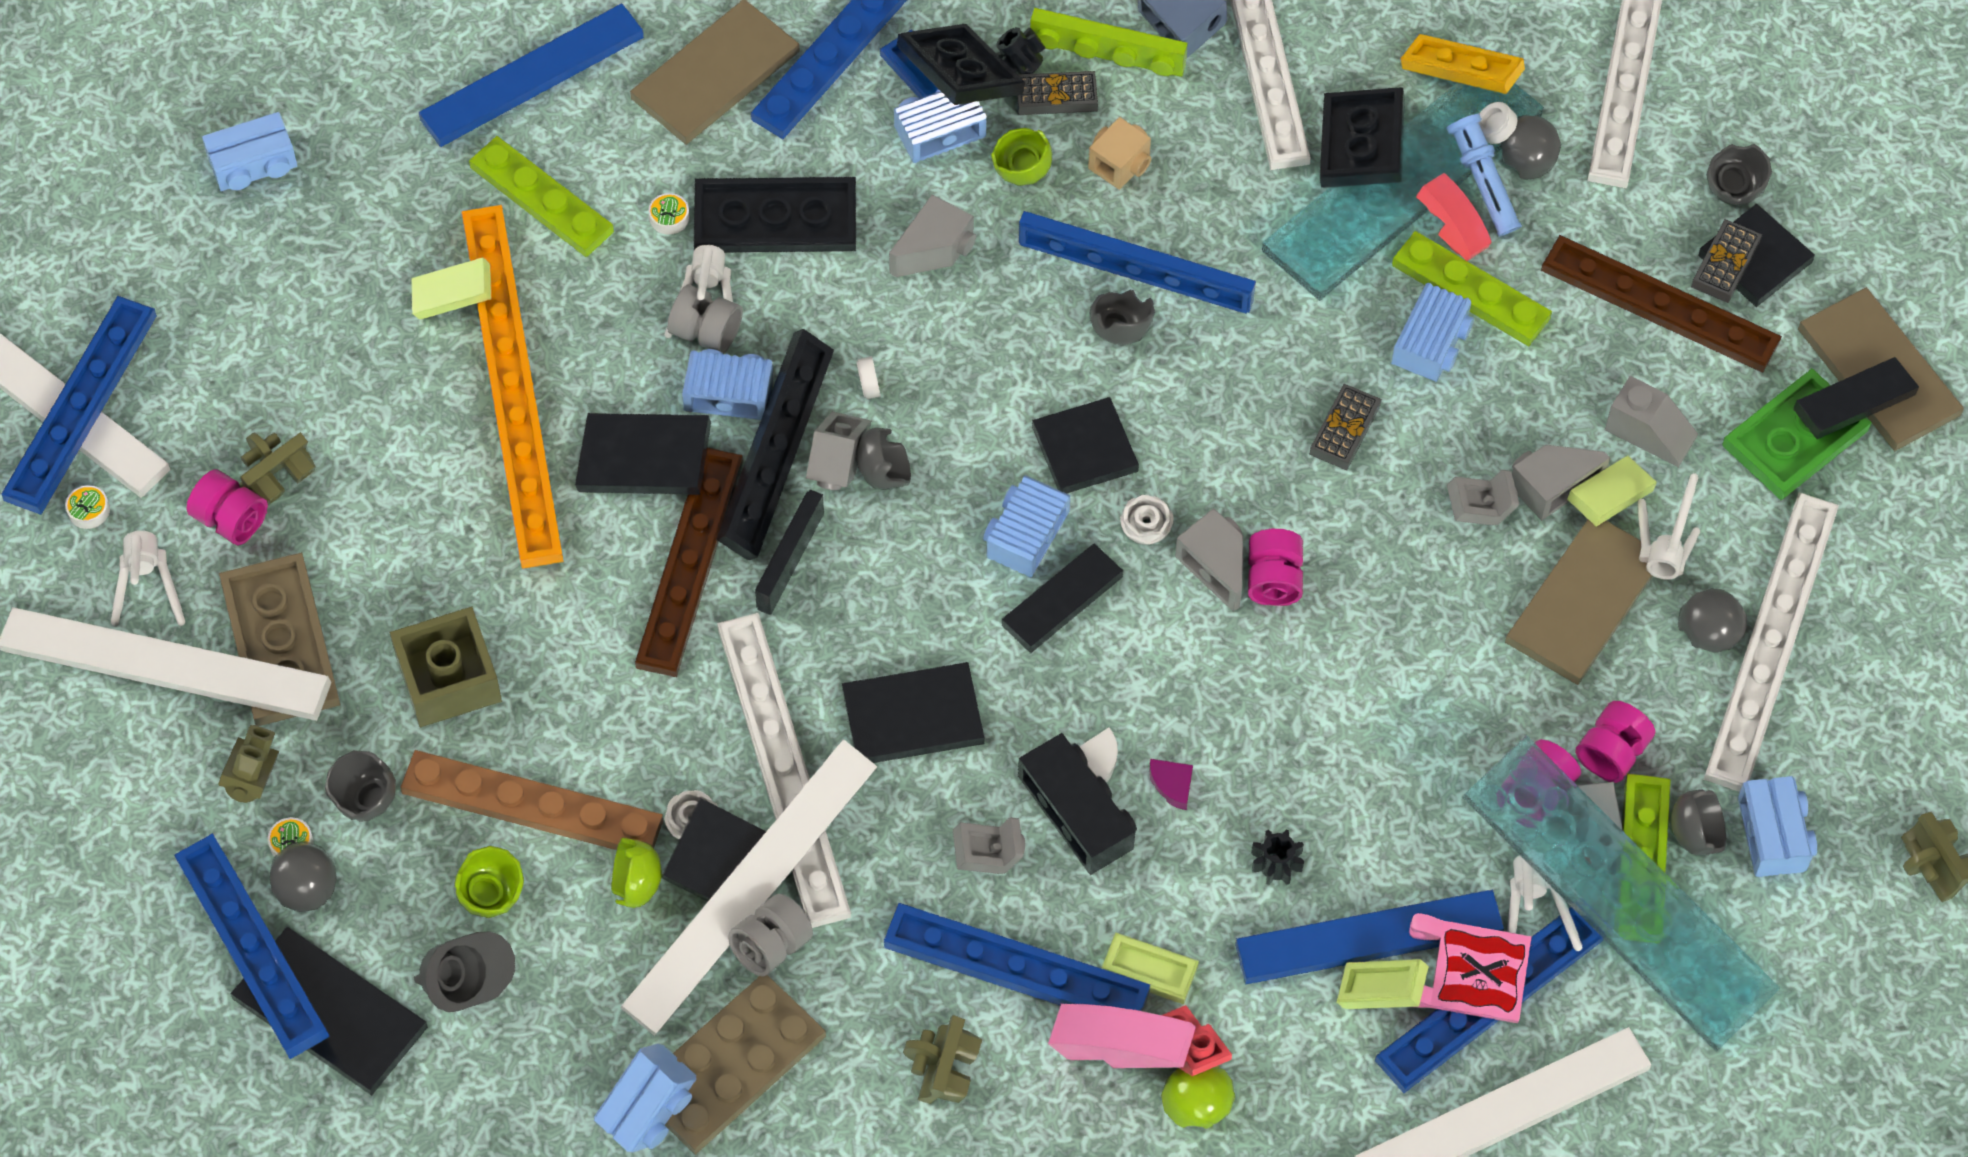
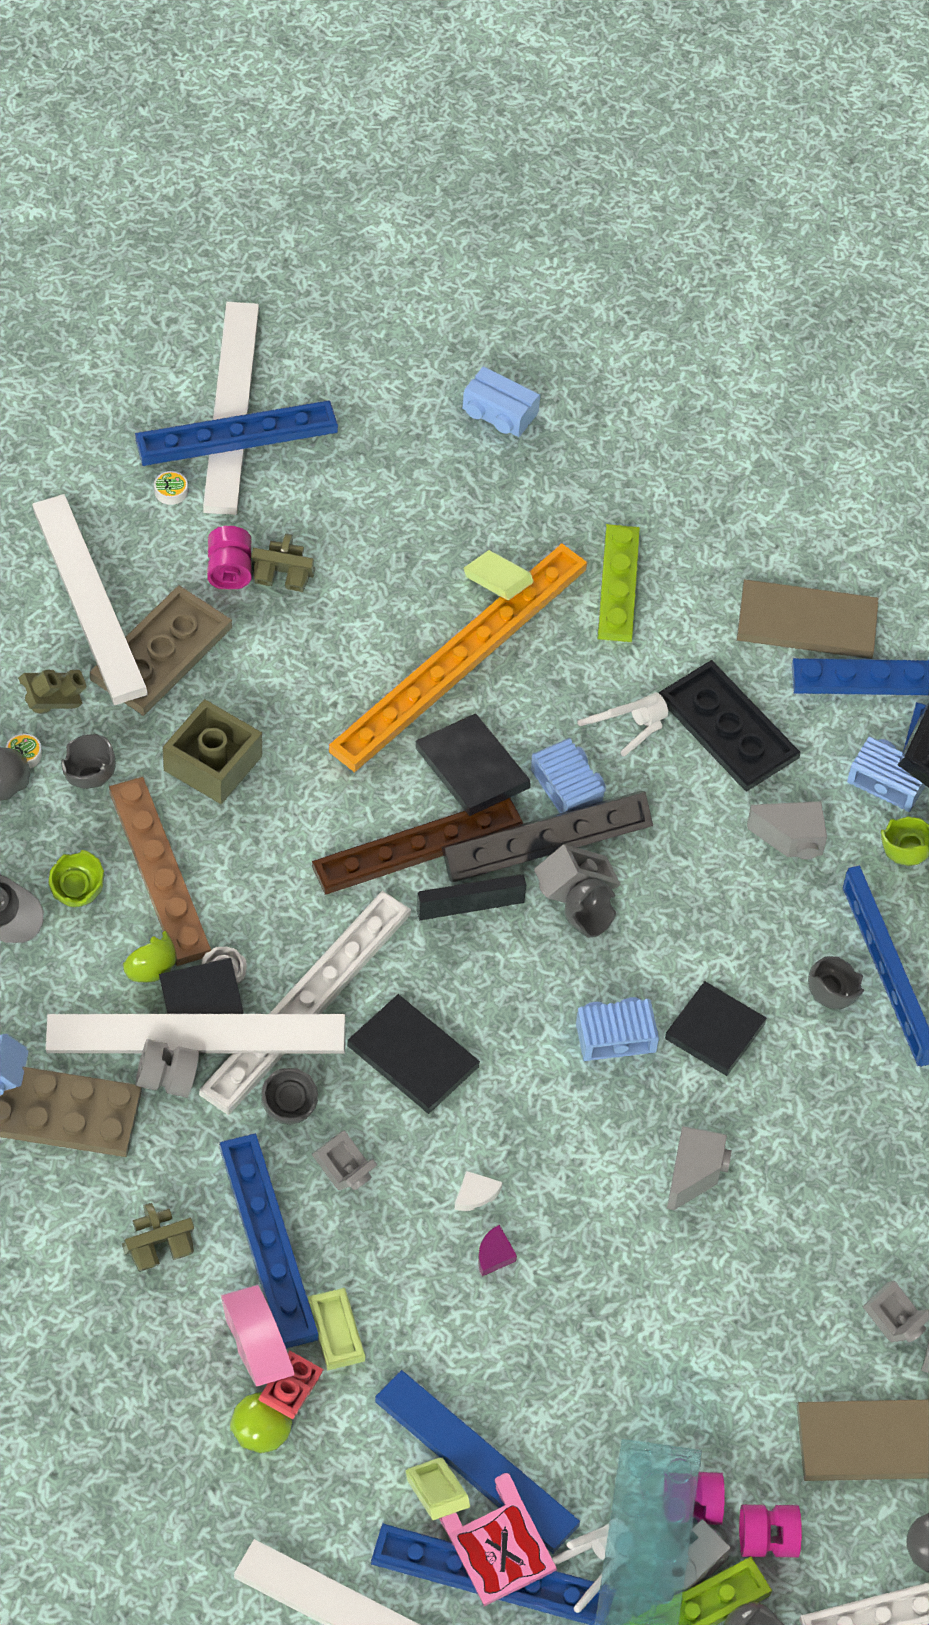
camera: 50 degrees right, 5 degrees down
white plant [111,531,185,626] -> none
blue tile [419,3,644,147] -> none
tile [648,193,690,235] -> none
light grey wheel [667,284,743,354] -> none
white tile [856,356,881,399] -> none
black tile [1002,543,1123,653] -> none
black brick [1018,733,1137,875] -> none
white plate [1120,495,1173,545] -> none
dark pink wheel [1248,528,1303,606] -> none
black gear [1251,829,1305,885] -> none
dark grey tile [1309,384,1382,470] -> none
none -> dark grey hair [261,1068,318,1125]

